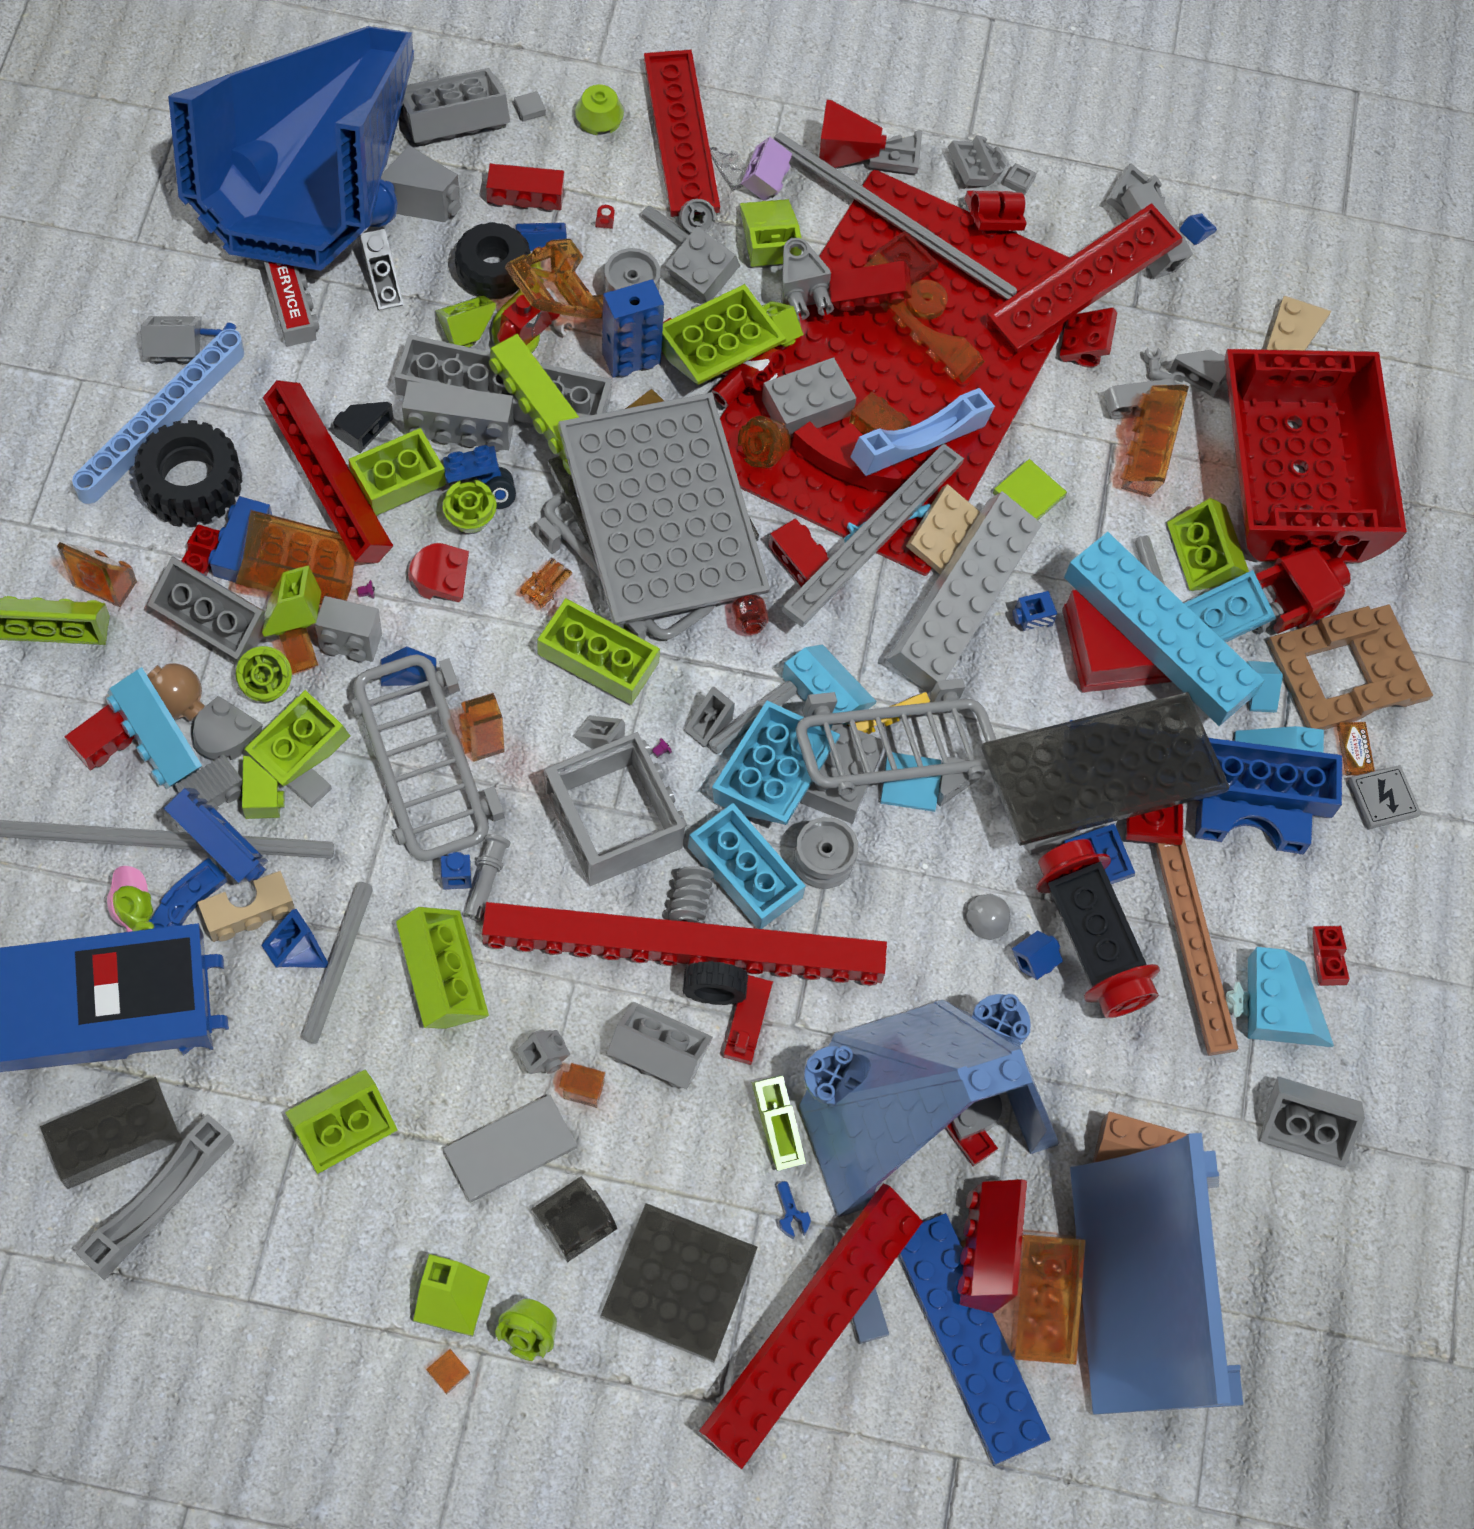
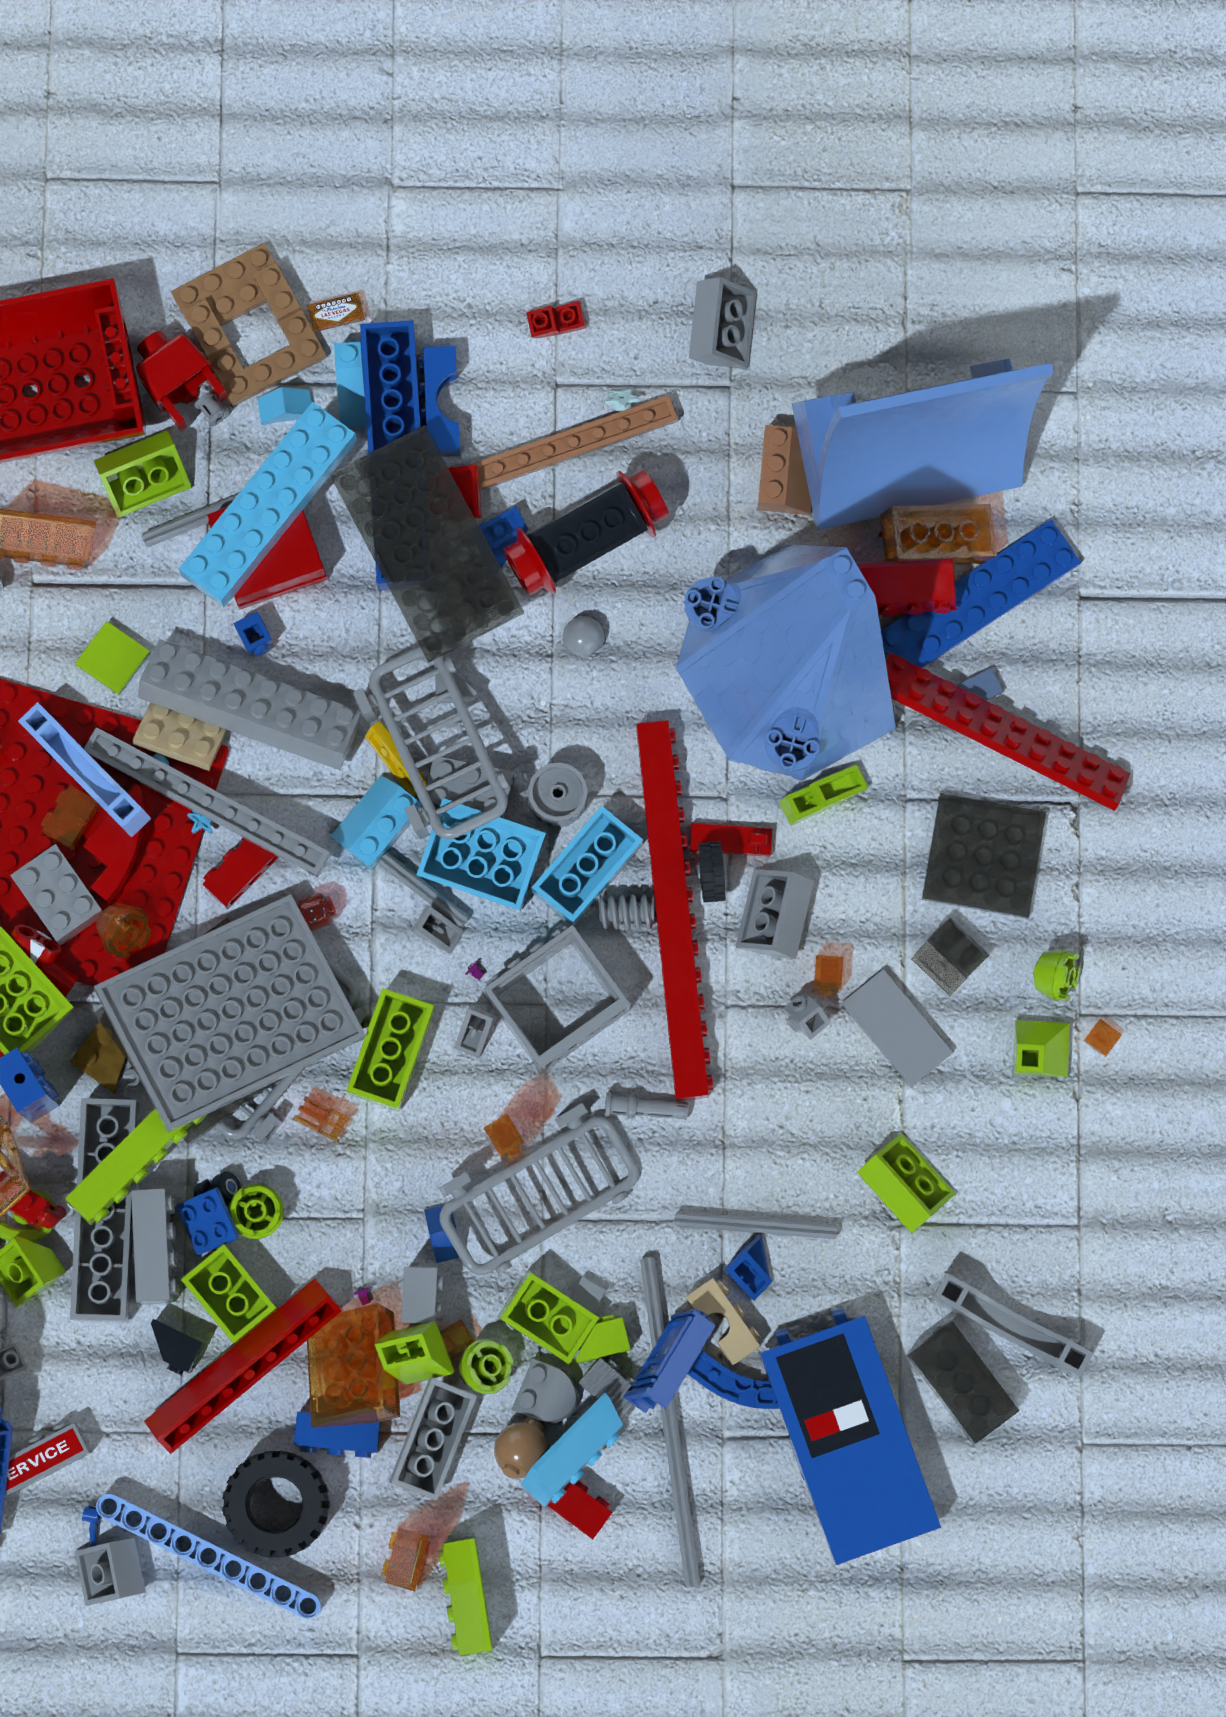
camera: 95 degrees left, 15 degrees up
lime hair [107,866,154,932] -> none
red slope [181,524,220,576] -> none
lime slope [396,907,489,1029] -> none
red slope [408,543,469,602] -> none
blue brick [441,852,472,890] -> none
blue bar [777,1181,811,1239] -> none
medium azure slope [880,752,941,812] -> none
blue brick [1012,930,1063,980] -> none
medium azure tile [1184,570,1277,643] -> none
medium azure wedge [1248,947,1334,1047] -> none
light grey tile [1348,765,1421,830] -> none

